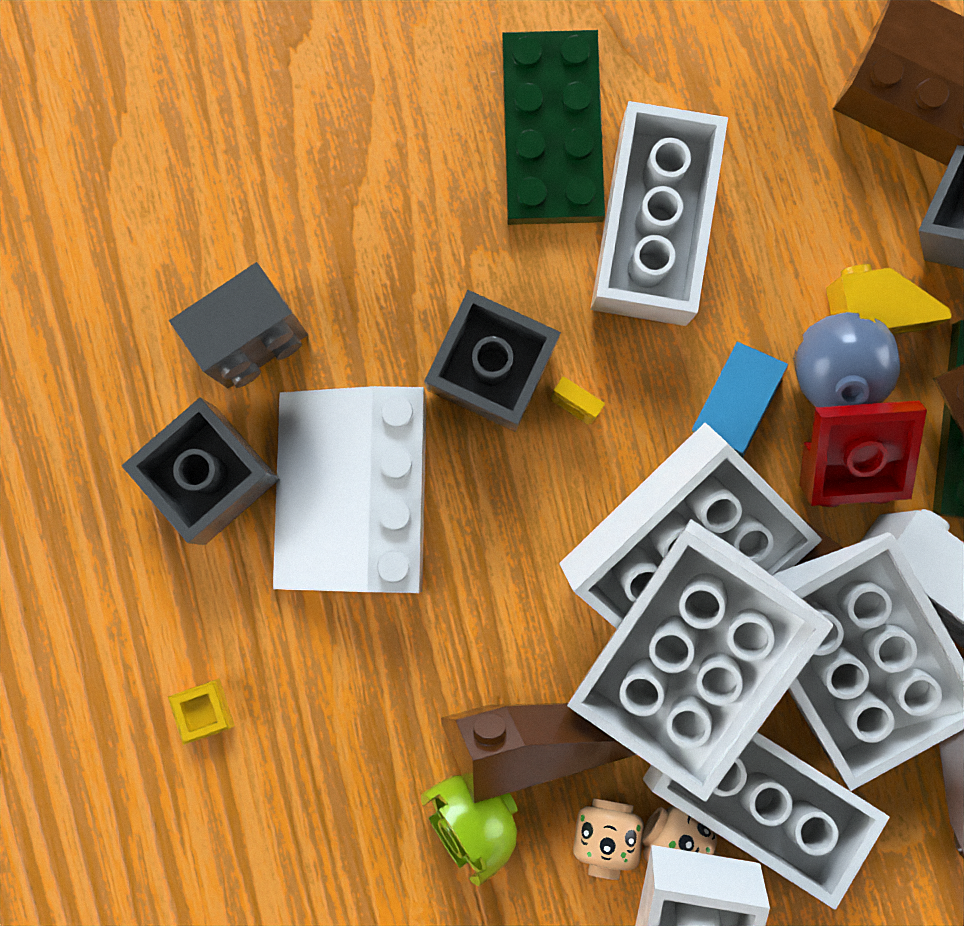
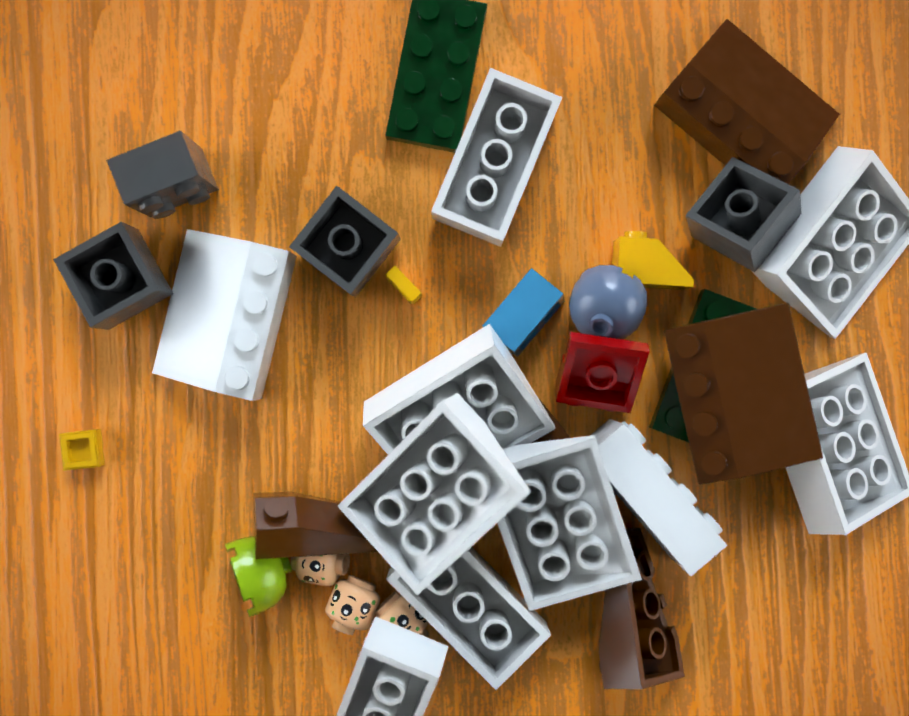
camera: 10 degrees right, 5 degrees up
none -> light nougat head [291,554,350,586]

